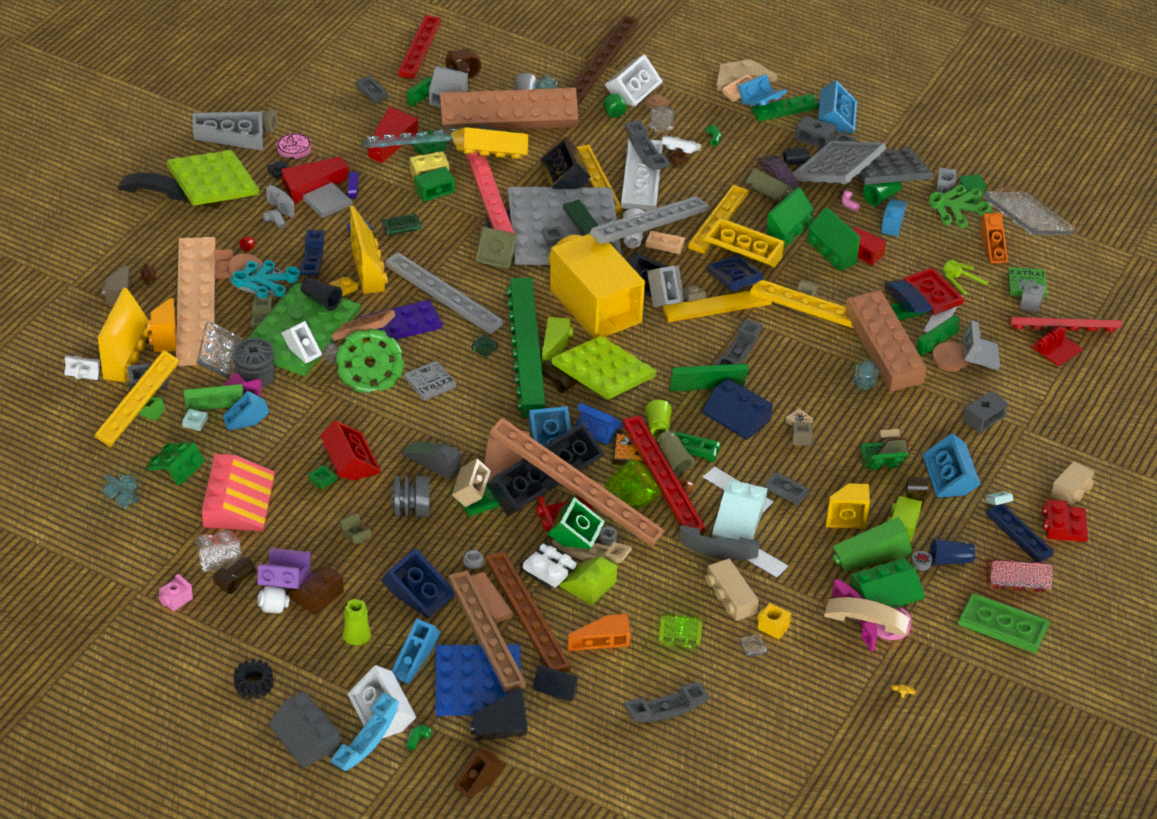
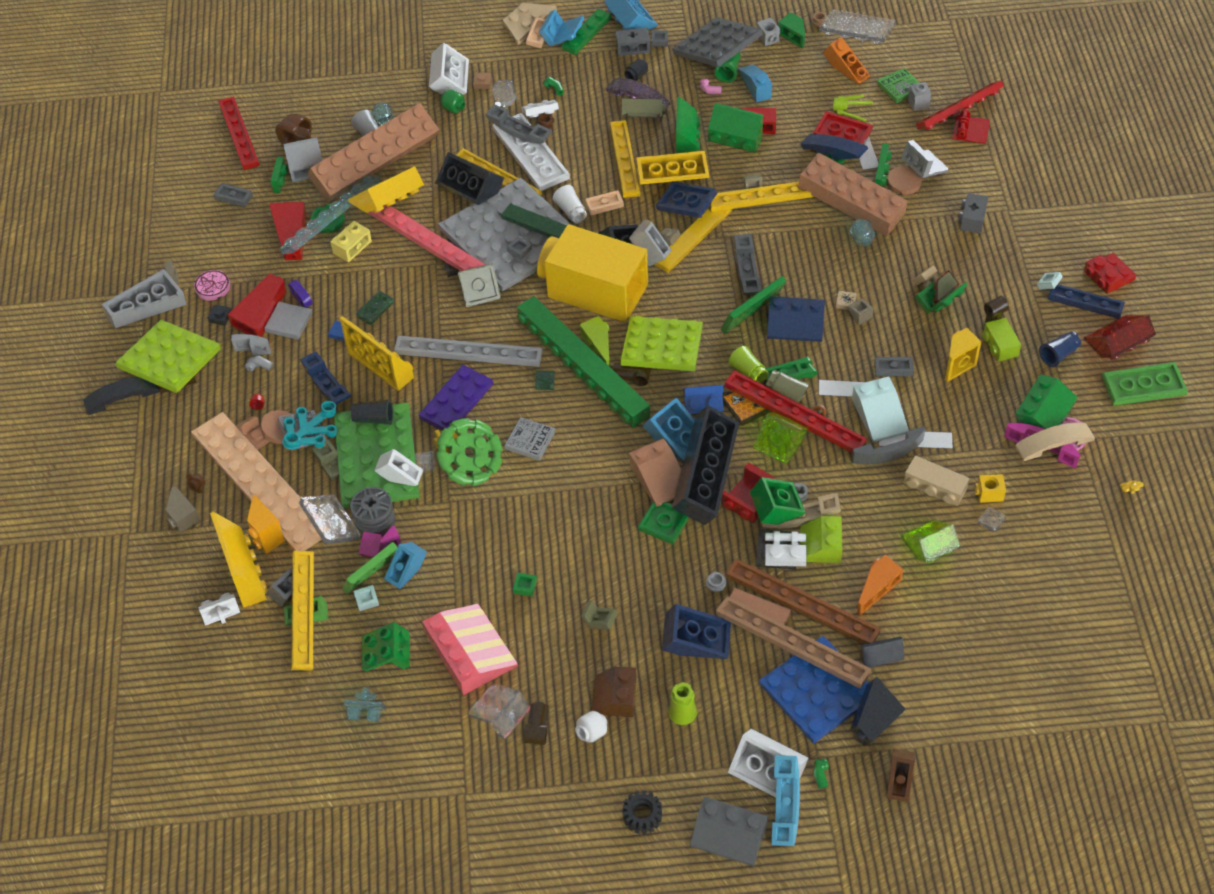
camera: 30 degrees left, 10 degrees up
bright pink brick [159,574,193,611] -> none
medium lavender panel [258,548,311,589] -> none
red slope [320,420,381,481] -> none
yellow plate [328,277,358,296] -> none
nougat tile [332,310,396,341] -> none
dark grey wheel [392,476,429,518] -> none
dark azure slope [392,618,441,684] -> none
dark grey slope [402,441,461,479] -> none
green brick [414,167,455,202] -> none
tan brick [452,459,491,507] -> none
nougat plate [490,418,665,547] -> none
reddish brown plate [570,15,639,107] -> none
light grey plate [590,196,709,244] -> none
dark grey slope [623,682,709,722] -> none
light grey plate [791,141,886,184] -> none
bright green slope [832,517,913,572] -> none
light grey tile [911,551,932,571] -> none
dark azure slope [922,433,981,498] -> none
bright green plant [929,185,992,228] -> none
tan brick [1051,461,1094,507] -> none

